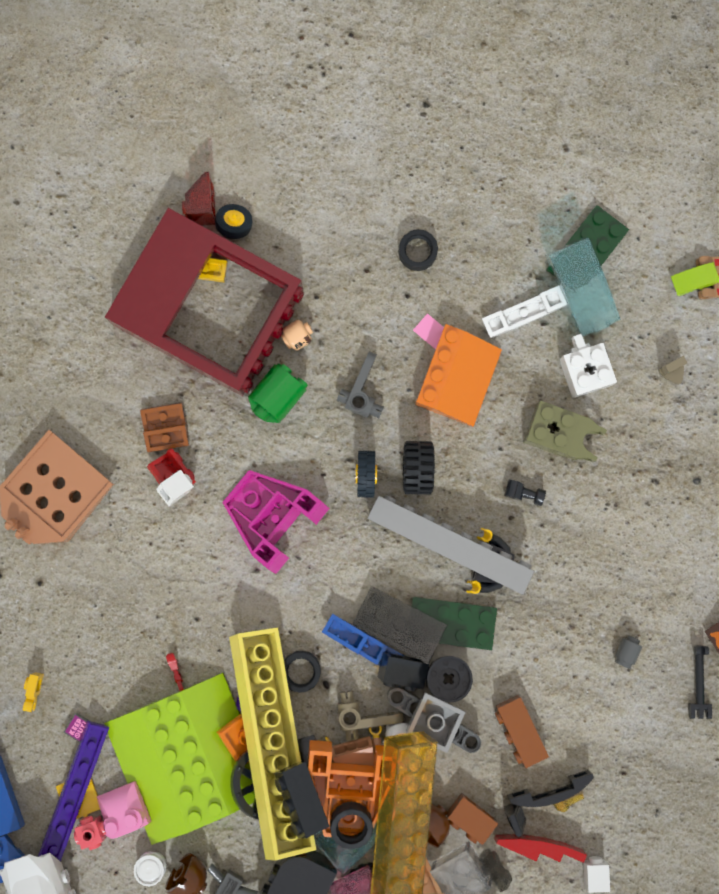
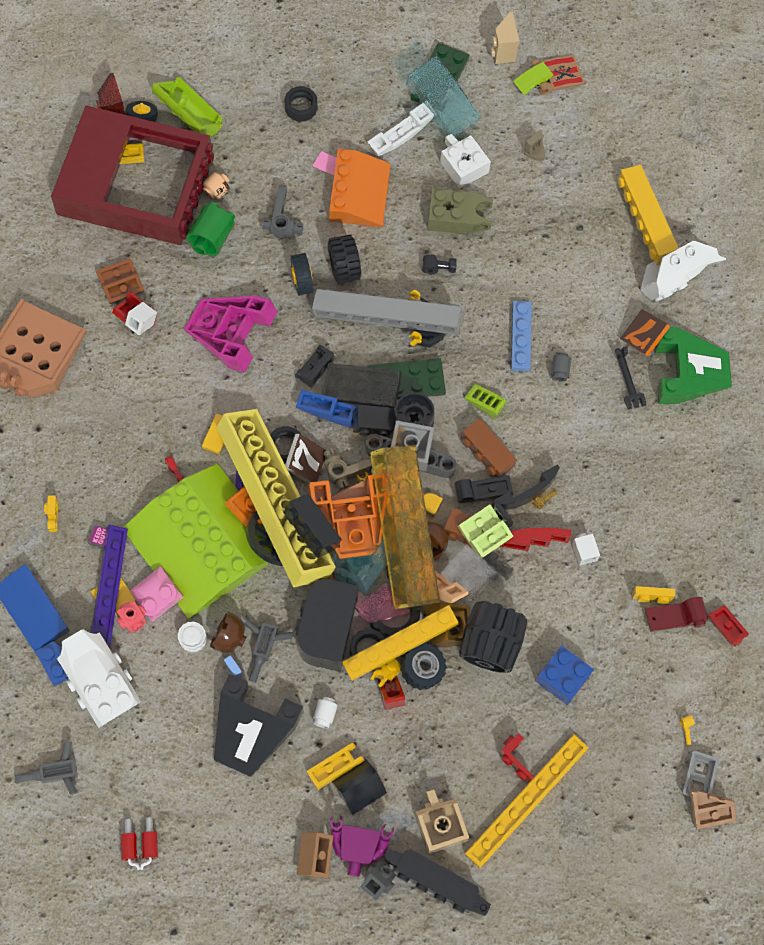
camera: 15 degrees left, 15 degrees down
black tyre [330,801,373,849] -> none
none -> lime container [152,77,223,137]
none -> yellow tile [202,413,224,455]
none -> reddish brown tile [285,434,327,483]
none -> black hinge [295,345,334,388]
none -> yellow tile [420,493,443,517]
none -> black plate [454,475,513,503]
none -> yellowish green slope [457,504,513,558]
none -> lime slope [464,384,507,419]
none -> tan slope [490,12,519,64]
none -> medium blue plate [511,301,532,372]

